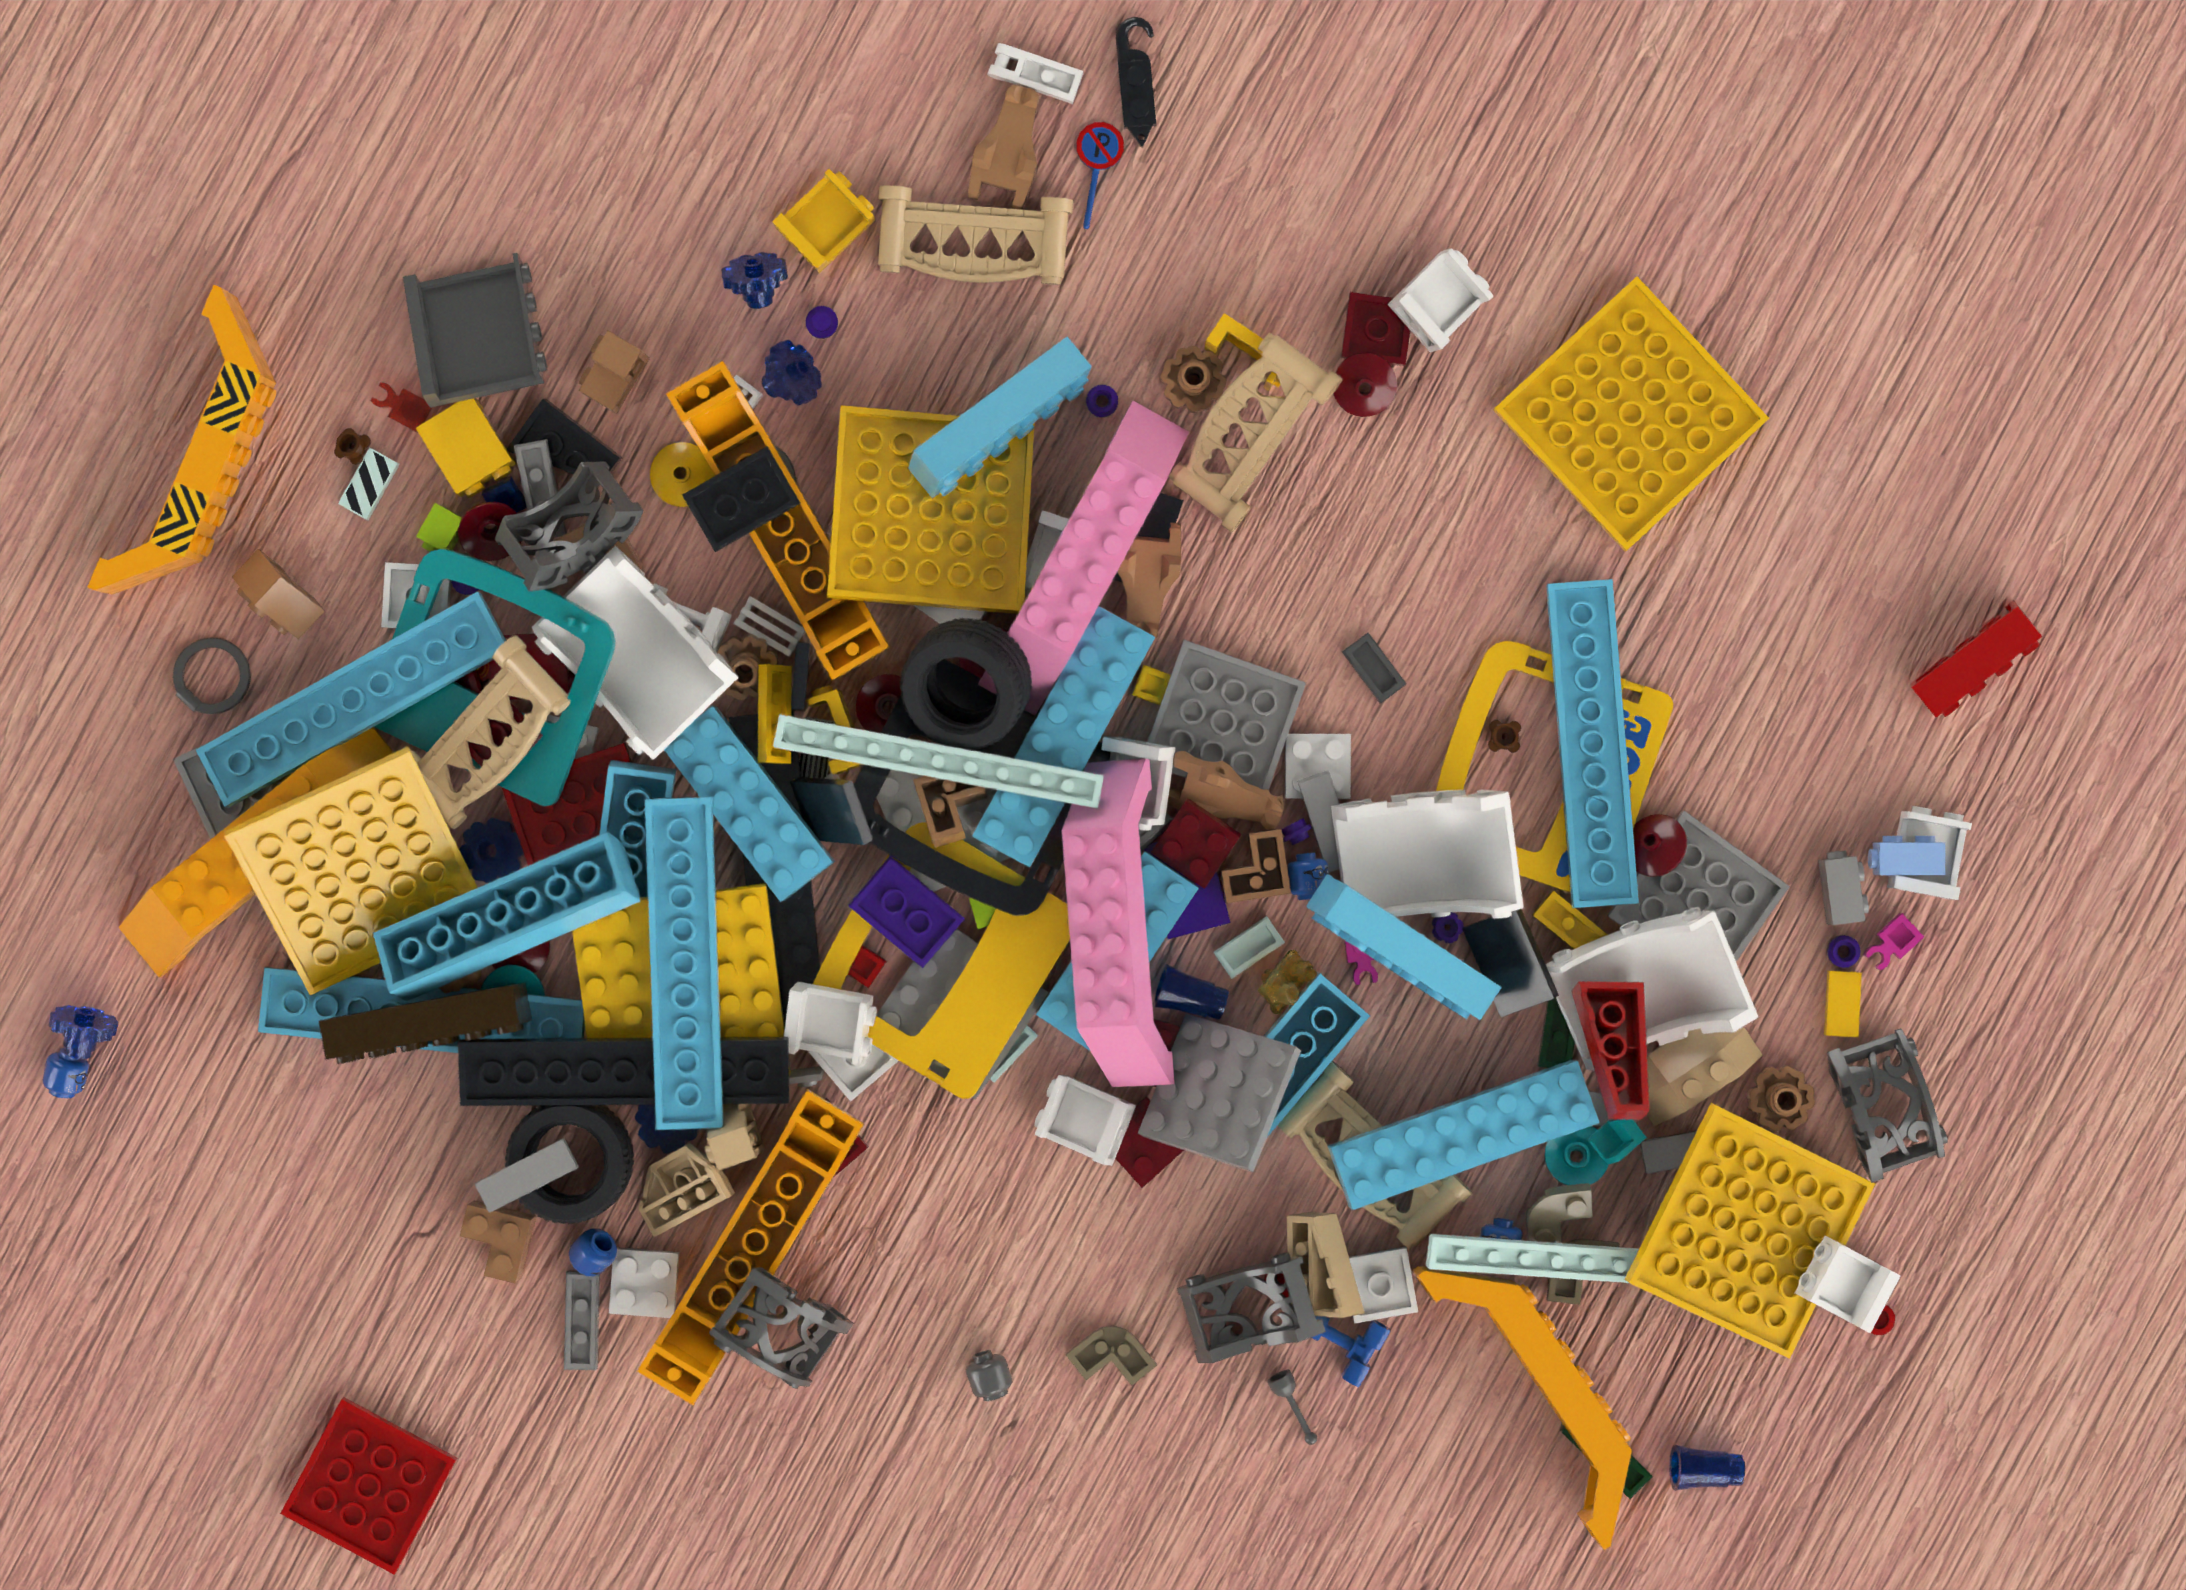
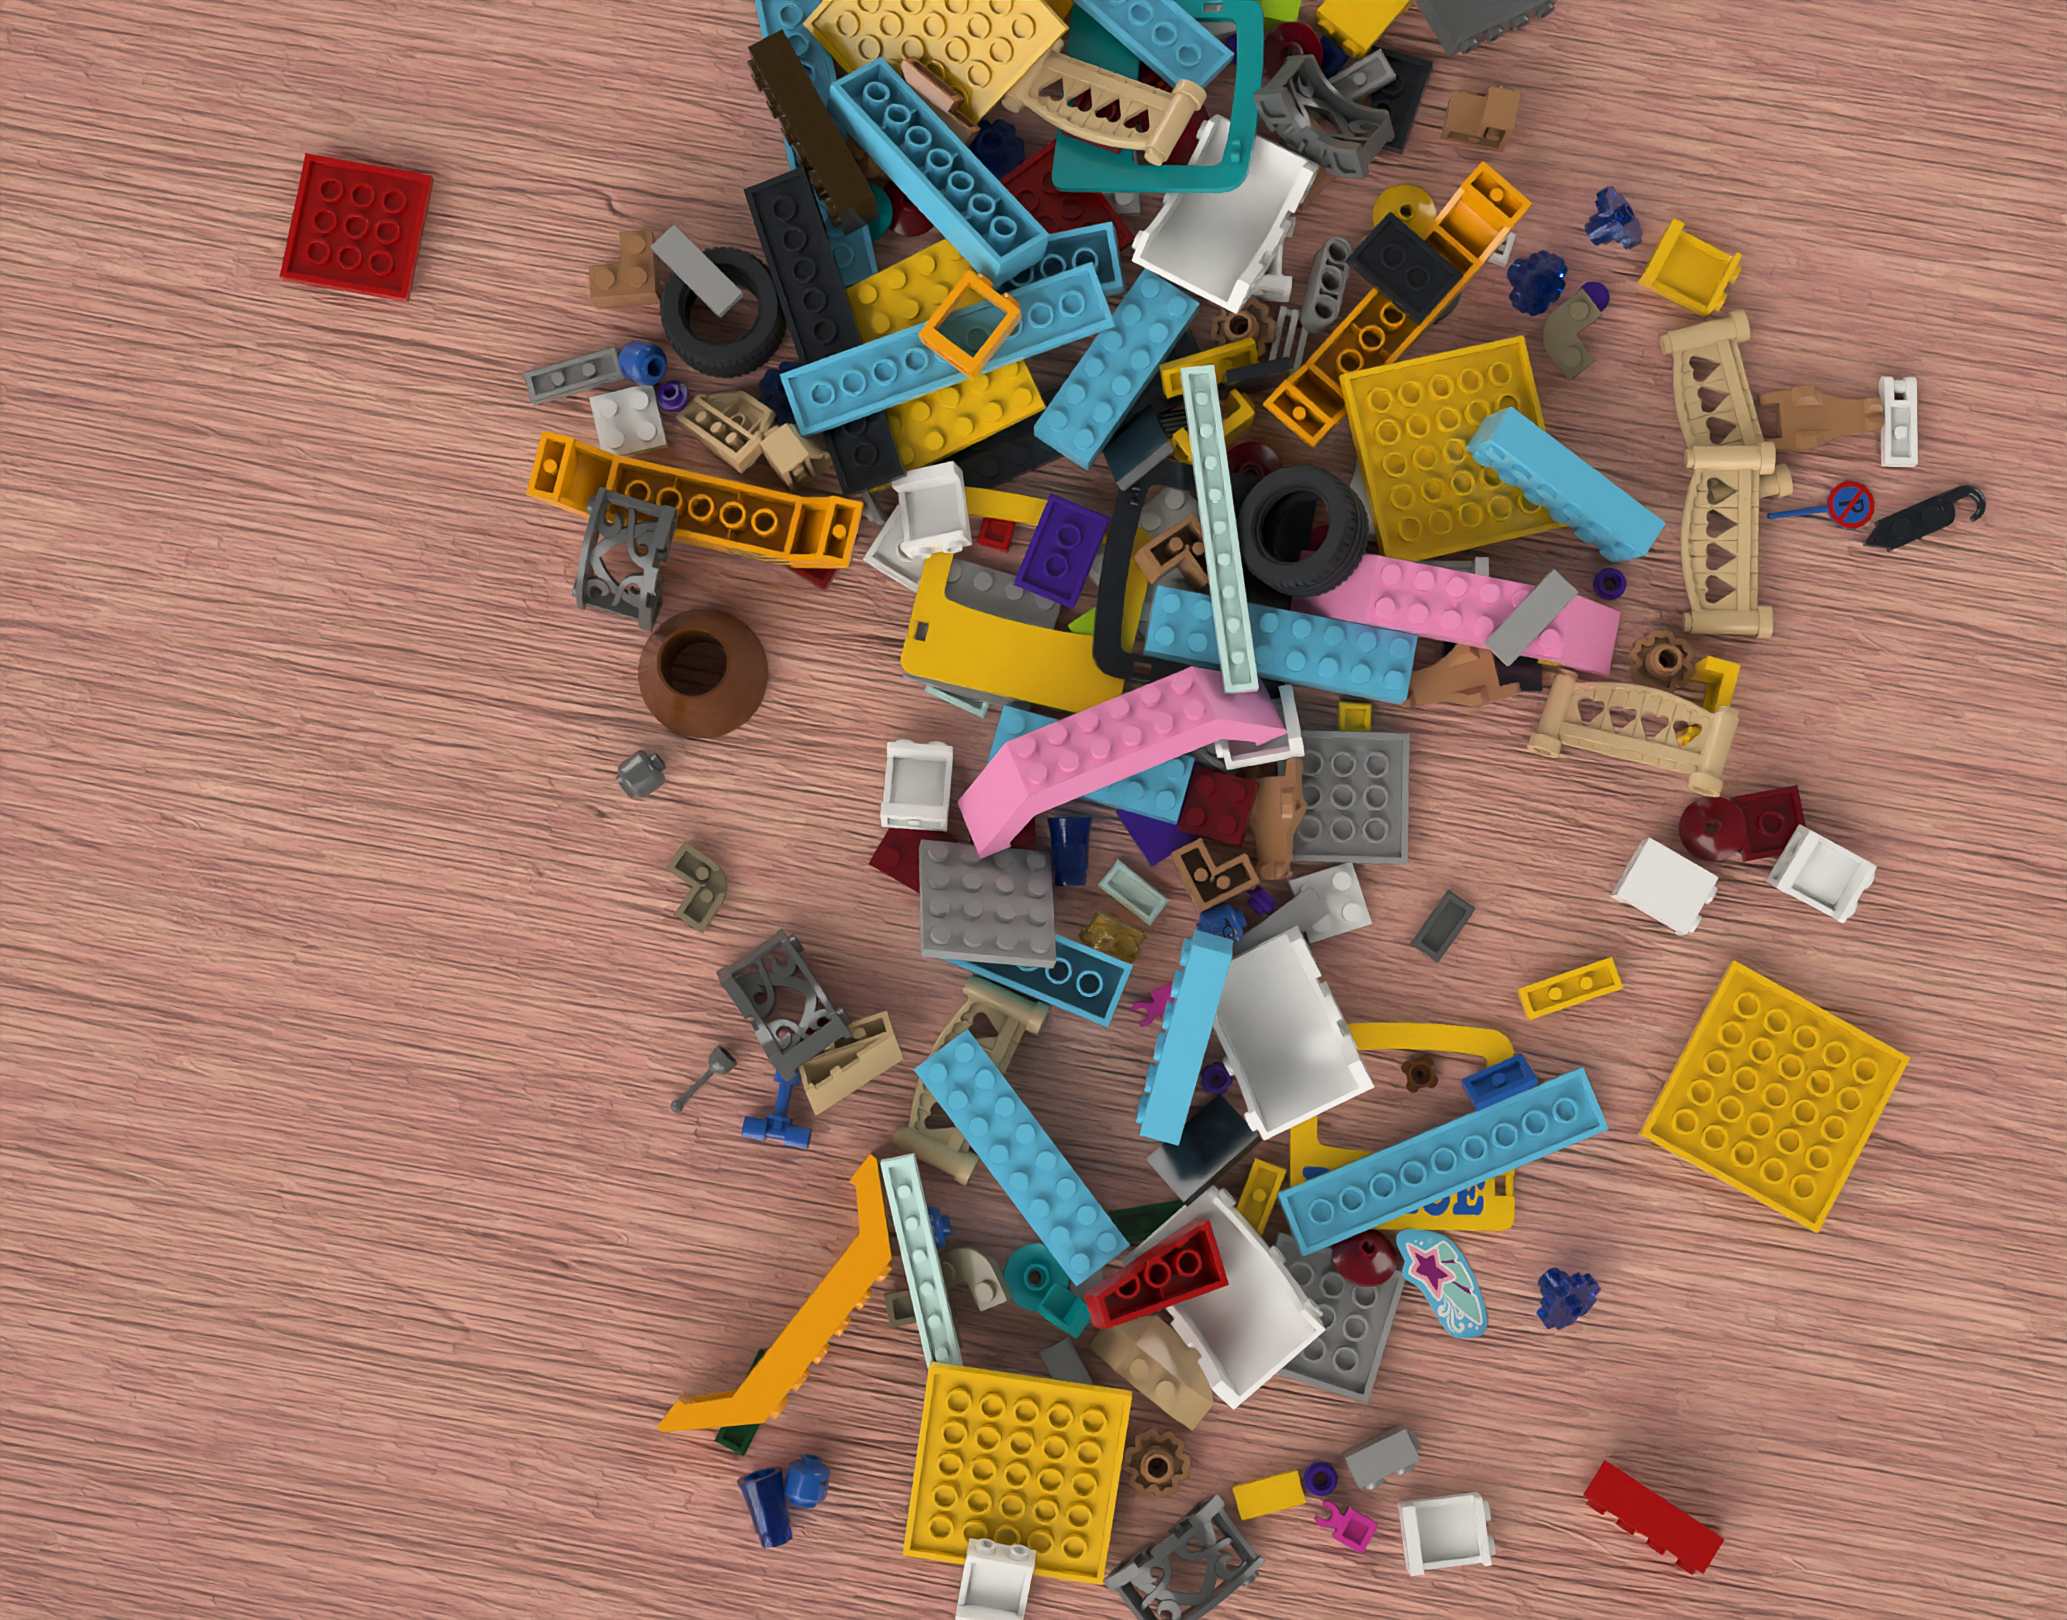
camera: 70 degrees right, 5 degrees down
white plate [1349,1246,1418,1324] -> none
light blue brick [1868,836,1945,875] -> none
none -> reddish brown cone [638,609,769,739]
none -> dark purple plate [657,380,689,412]
none -> blue head [784,1454,831,1508]
none -> nougat slope [900,57,982,148]
none -> light orange window [918,270,1022,381]
none -> light grey beam [1300,236,1352,334]
none -> sticker [1396,1229,1488,1339]
none -> blue plate [1461,1053,1537,1111]
none -> light grey tile [1483,569,1578,666]
none -> yellow plate [1516,957,1623,1020]
none -> clear blue plant [1536,1267,1601,1330]
none -> dark tan plate [1543,288,1603,381]
none -> white panel [1610,837,1719,936]
none -> tan piece [1681,442,1776,638]

